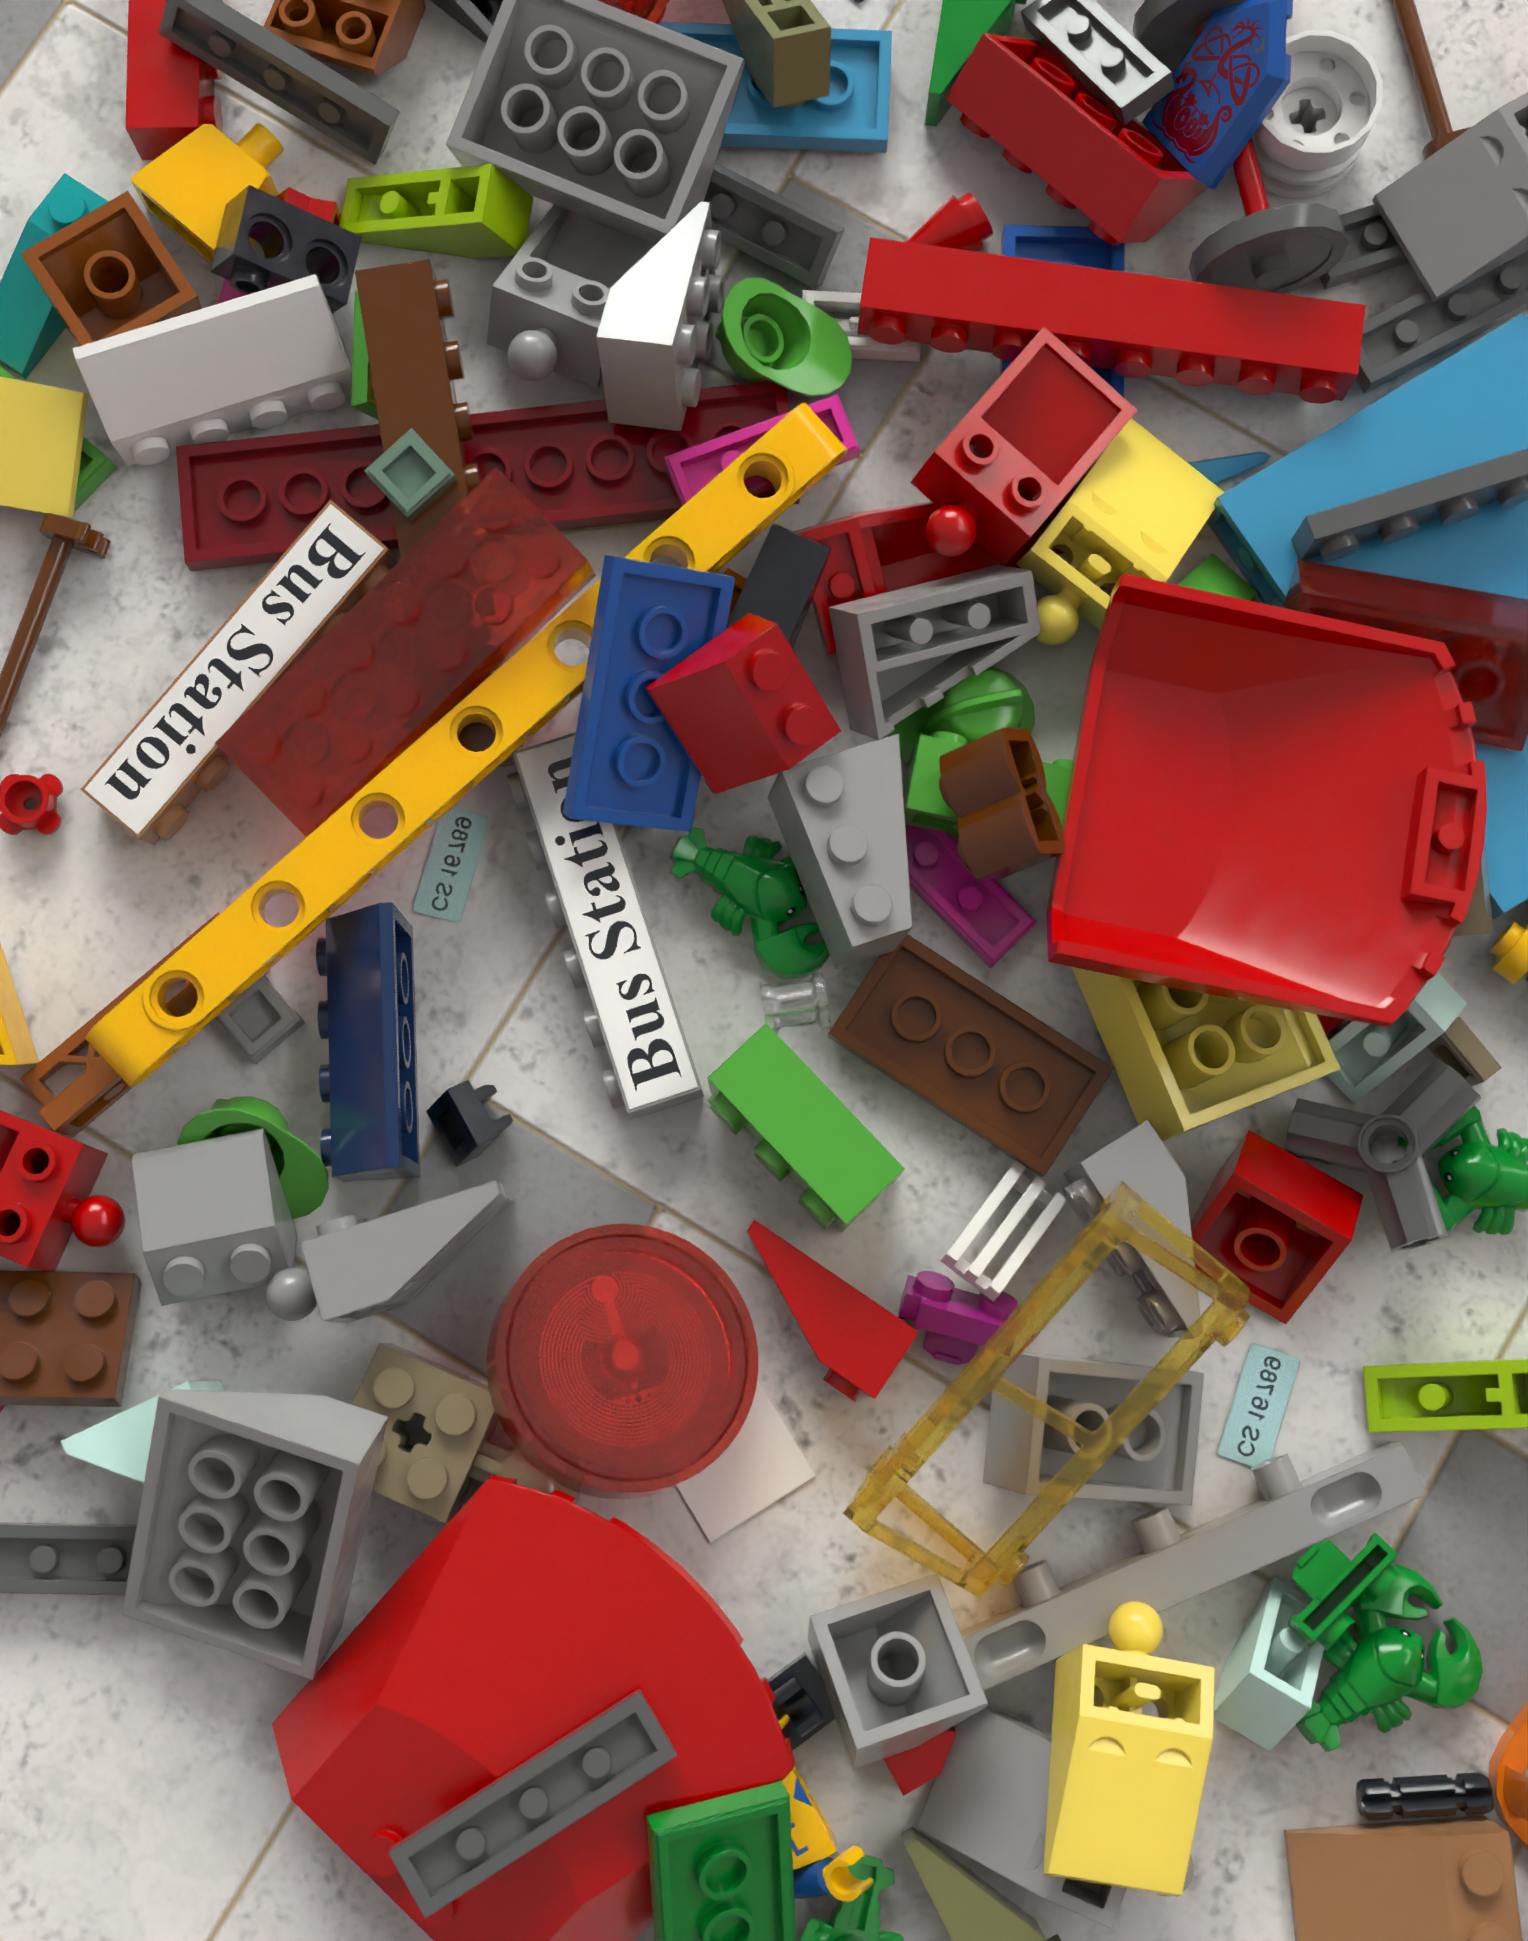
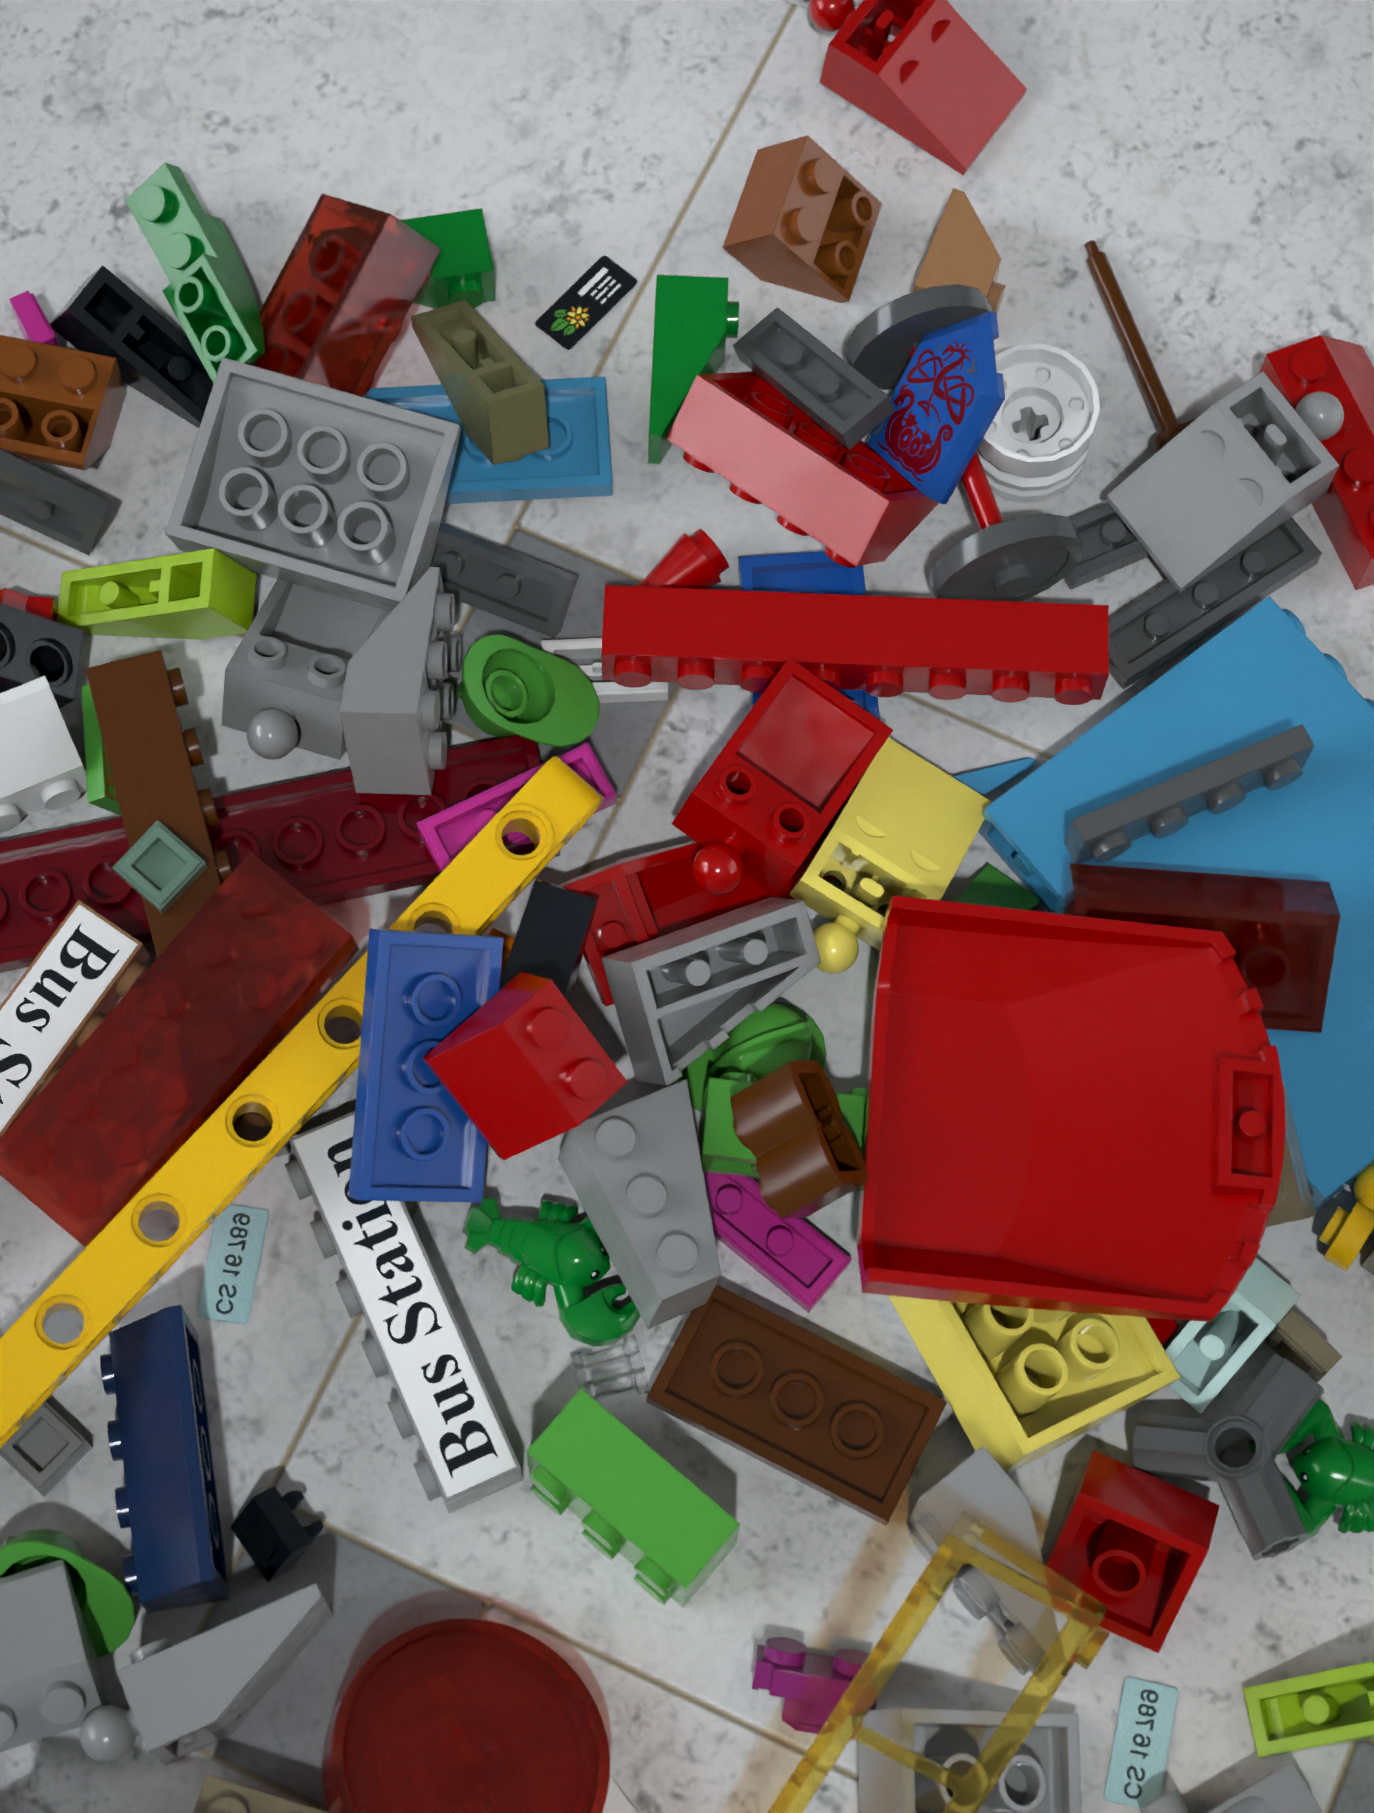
camera: 10 degrees left, 10 degrees down
red slope [747,1220,919,1402] -> none
white tile [941,1161,1068,1301] -> none

